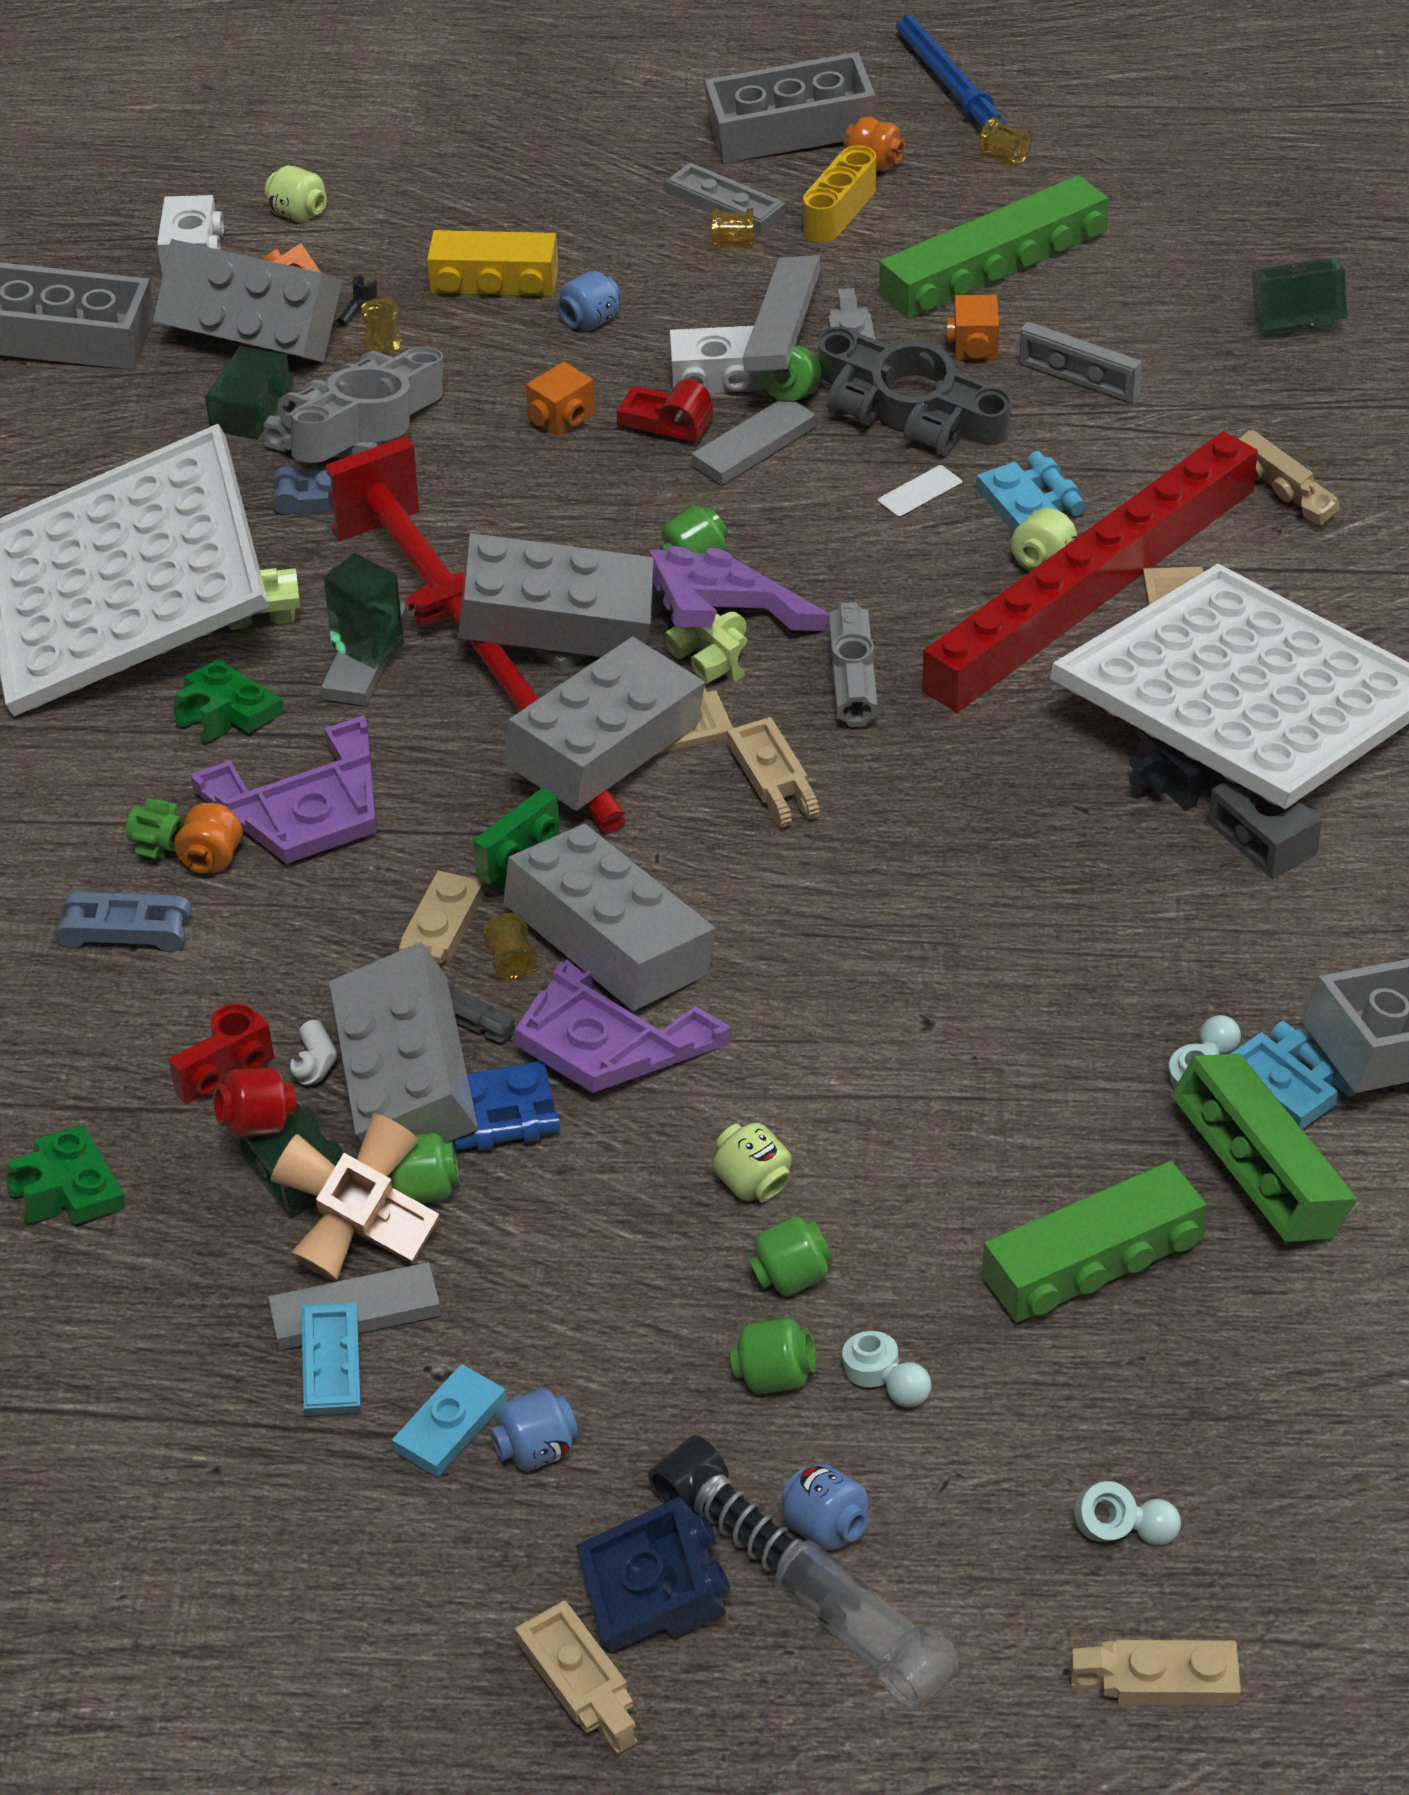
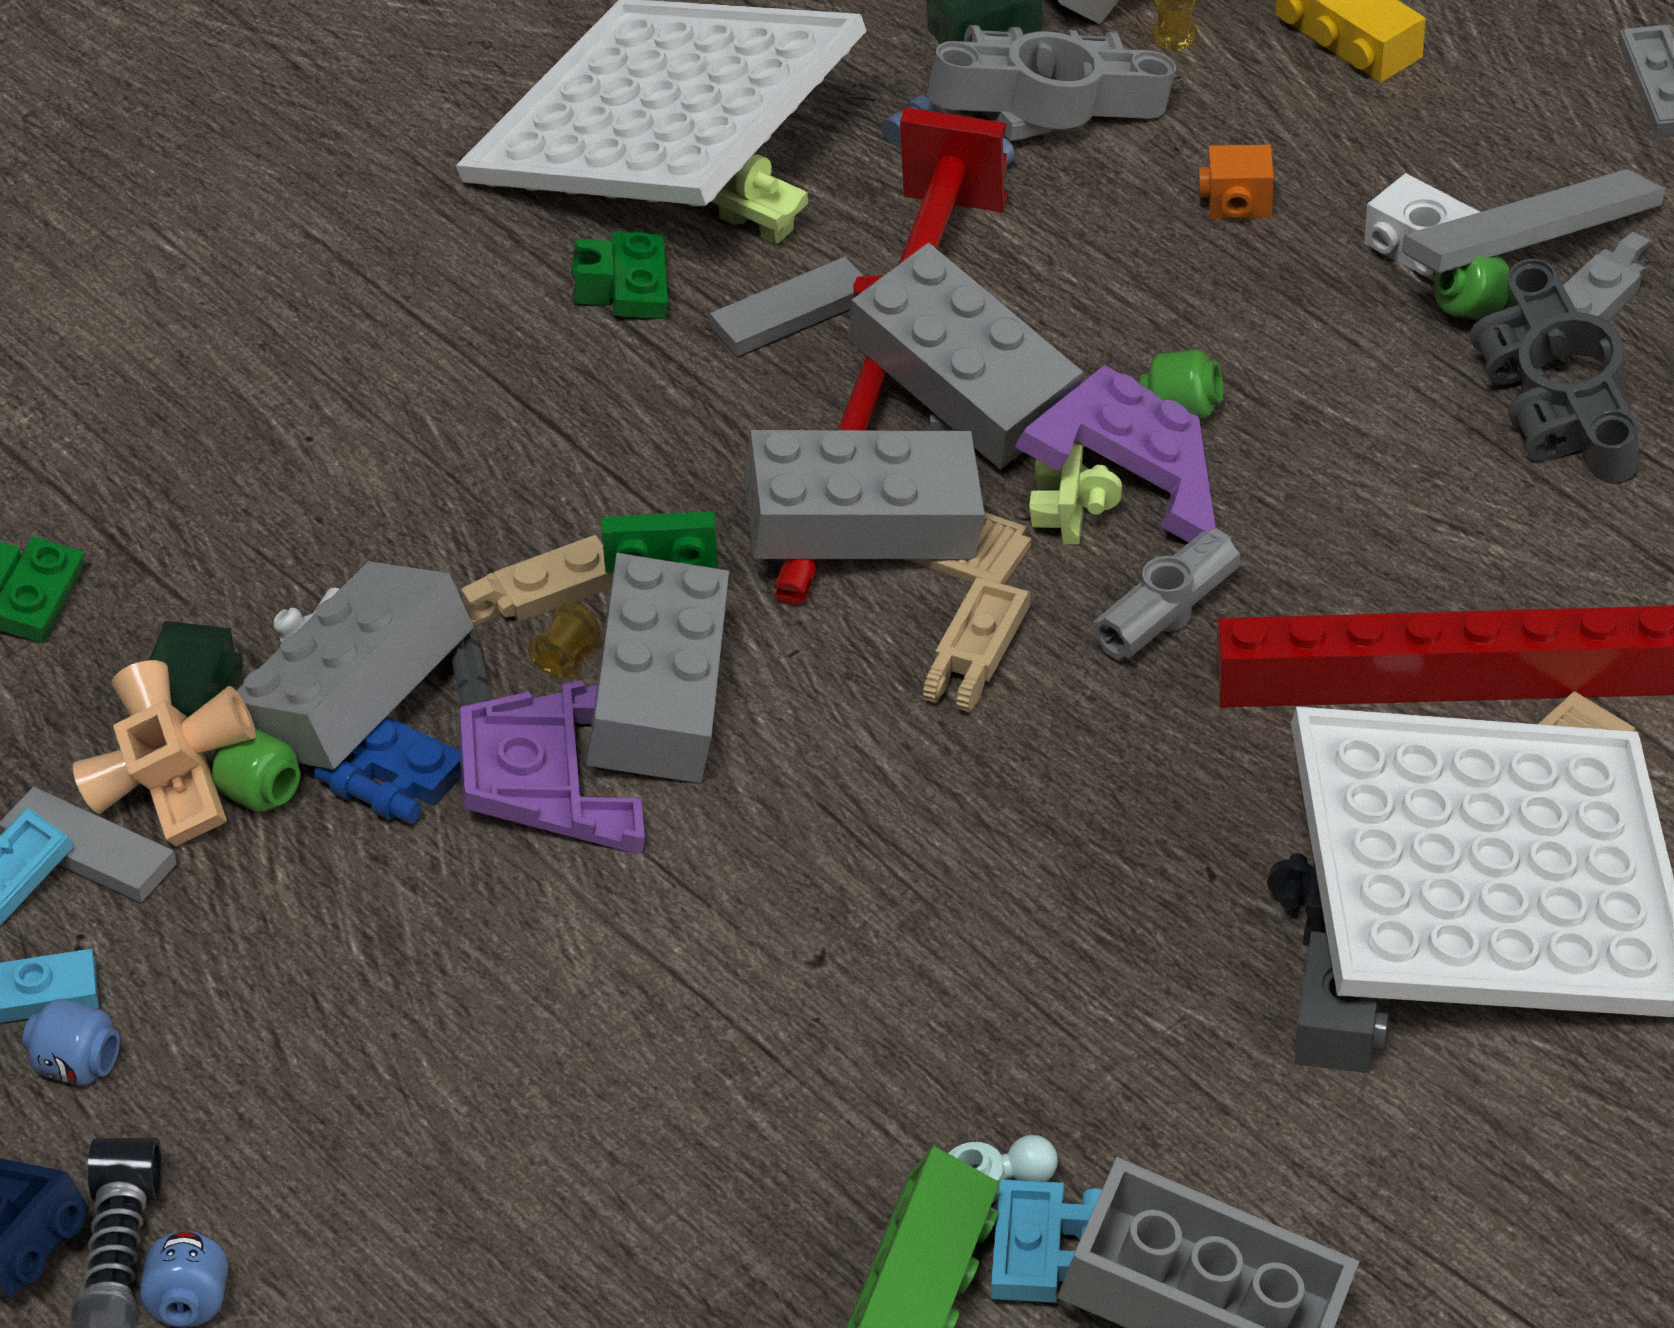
camera: 45 degrees right, 0 degrees up
sand blue plate [55,892,191,952] -> none
bright green gear [126,798,185,859] -> none
red plate [168,1003,275,1105] -> none
orange piece [174,803,243,873] -> none
medium lavender wing [190,715,377,864] -> none
red head [213,1066,296,1138] -> none
clear green brick [324,553,404,669] -> none
medium blue head [557,270,620,332] -> none
red plate [616,379,713,442] -> none
light grey tile [692,400,816,485] -> none
clear yellow bush [712,208,754,246] -> none
yellowish green head [713,1123,792,1203] -> none
bright green head [730,1317,817,1394] -> none
bright green head [749,1216,834,1297] -> none
light aqua plate [842,1331,931,1408] -> none
white sticker [878,465,962,516] -> none
medium azure plate [976,451,1087,532] -> none
bright green brick [982,1160,1207,1323] -> none
yellowish green head [1011,508,1077,572] -> none

